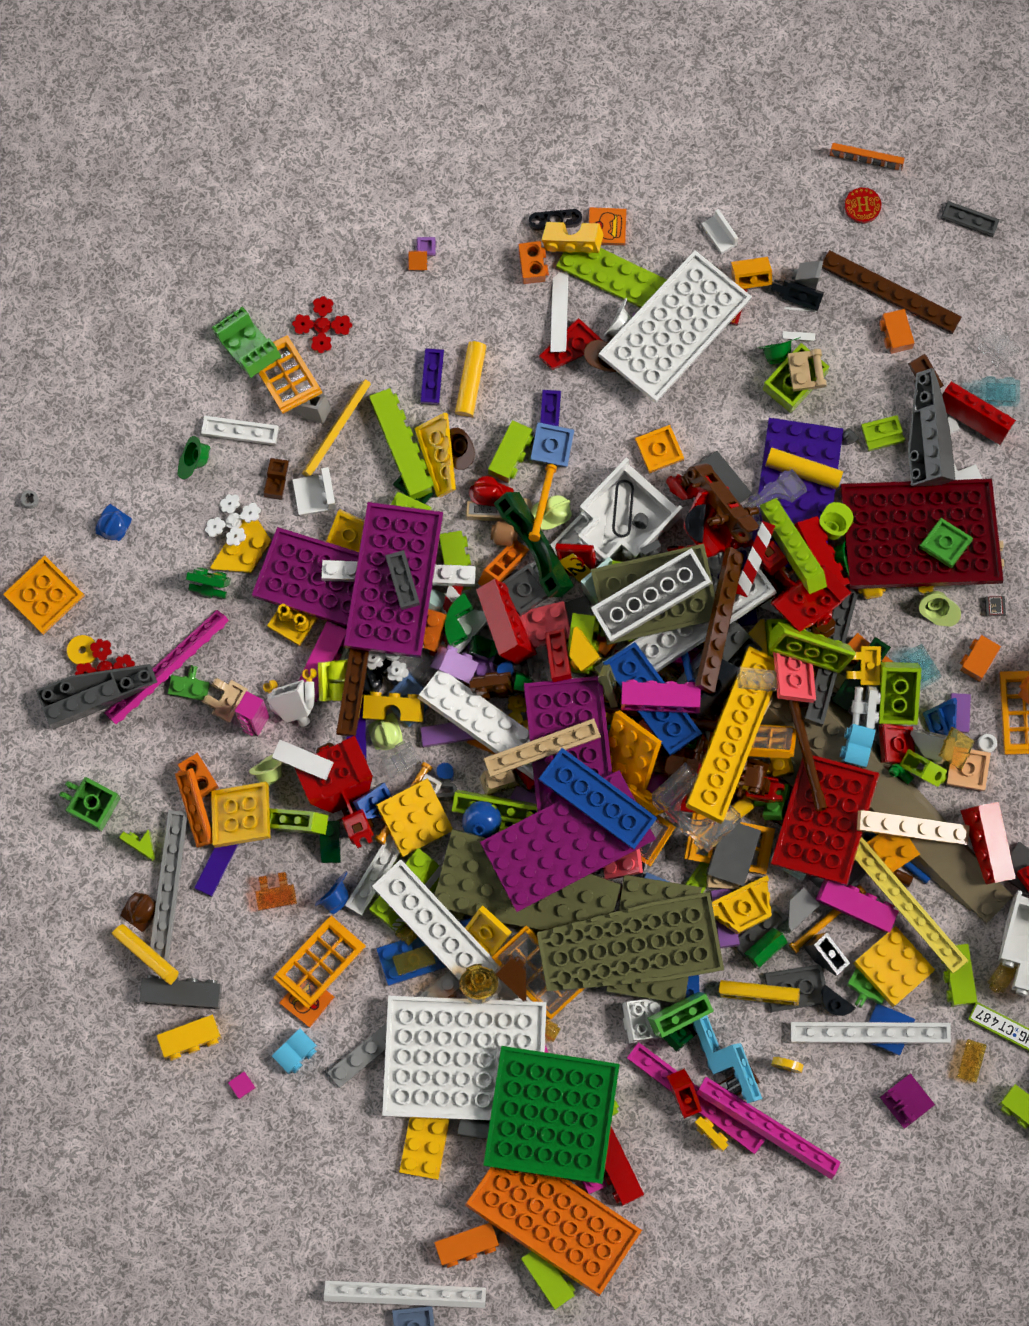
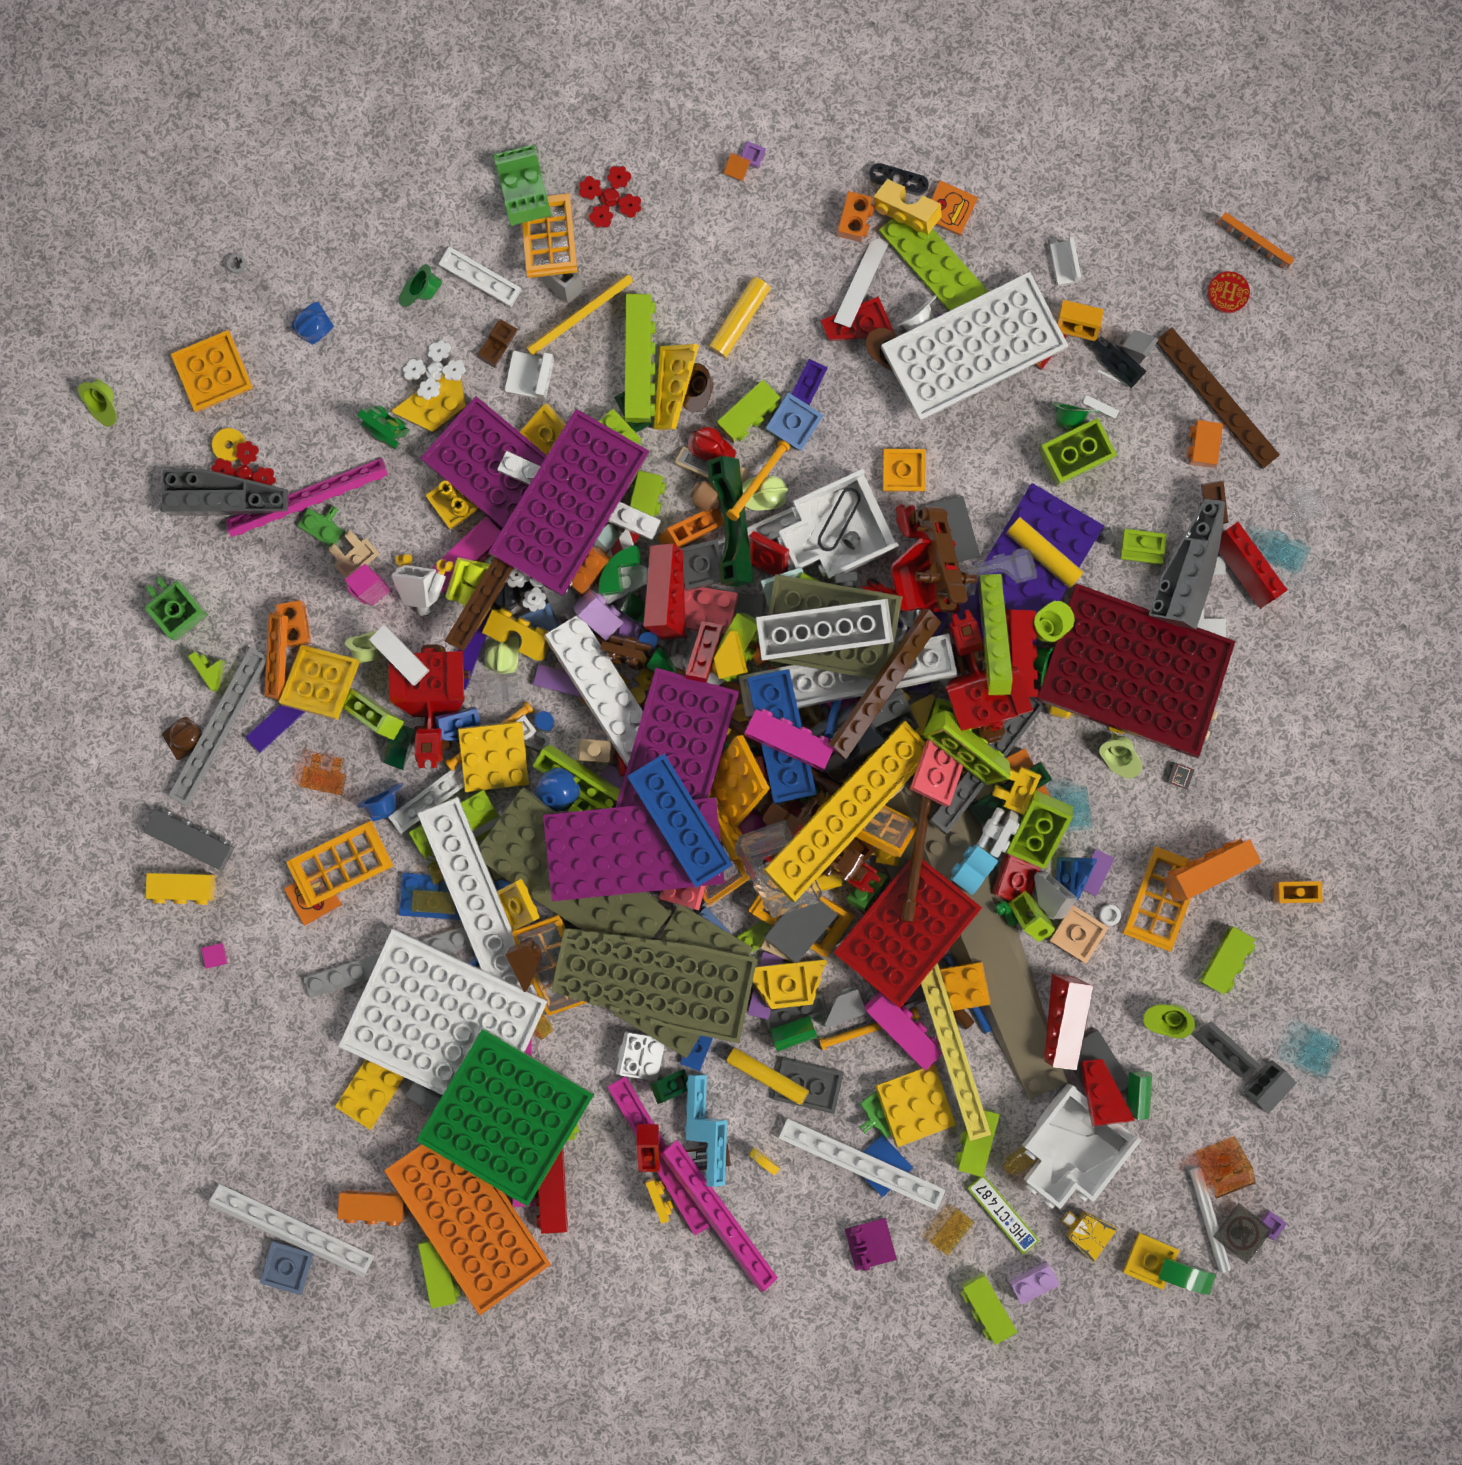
camera: 25 degrees right, 10 degrees up
yellow brick [112,924,179,985] -> none
medium azure brick [272,1028,318,1074] -> none
dark grey plate [385,550,420,610] -> none
dark purple plate [420,348,444,405] -> none
clear yellow cone [459,964,498,1004] -> none
tan plate [483,719,601,778] -> none
yellow sticker [559,554,591,583] -> none
olive plate [598,664,621,708] -> none
bright green brick [648,992,714,1038] -> none
black plate [685,504,706,543] -> none
sticker [736,521,775,597] -> none
clear plate [737,667,777,692] -> none
tan plate [787,349,827,391] -> none
black slope [803,932,850,976] -> none
black plate [821,984,856,1016] -> none
plate [857,810,969,846] -> none
bright green tile [919,518,973,568] -> none
clear yellow piece [938,727,975,770] -> none
dark grey tile [941,201,1000,237] -> none
orange brick [960,635,1001,682] -> none

